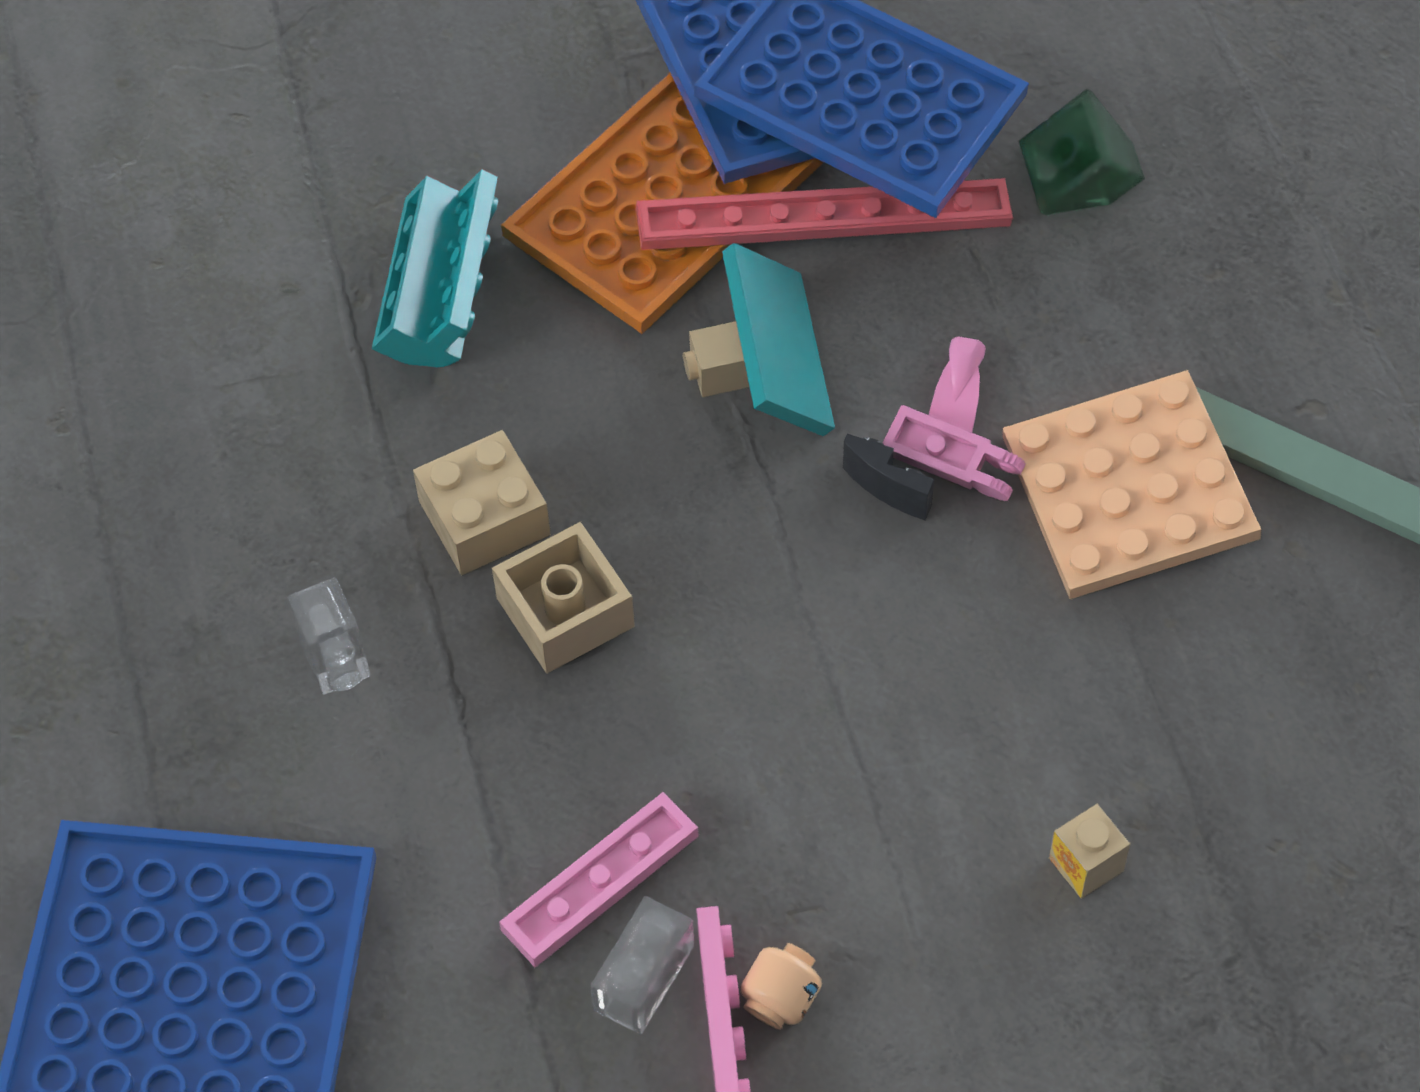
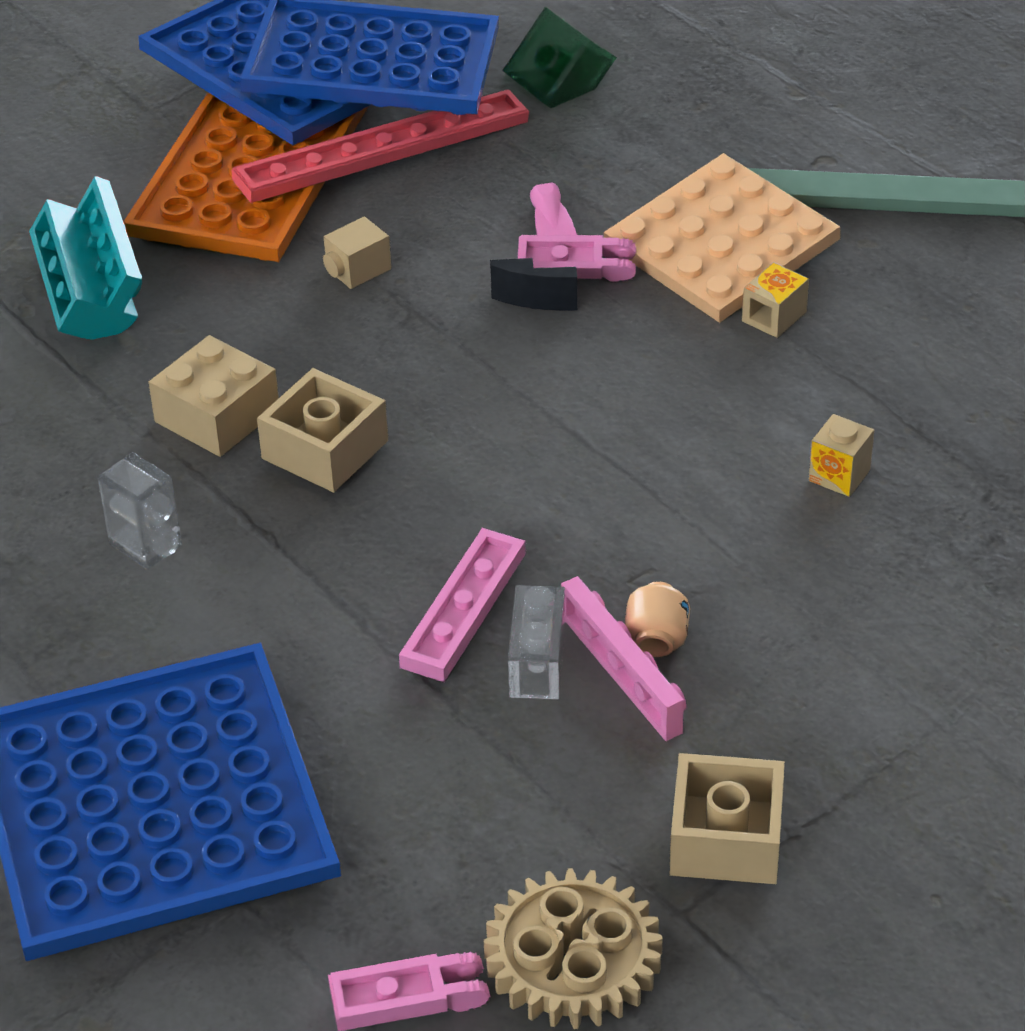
camera: 25 degrees left, 15 degrees down
teal tile [722,243,835,437] -> none
none -> tan brick [742,262,809,338]

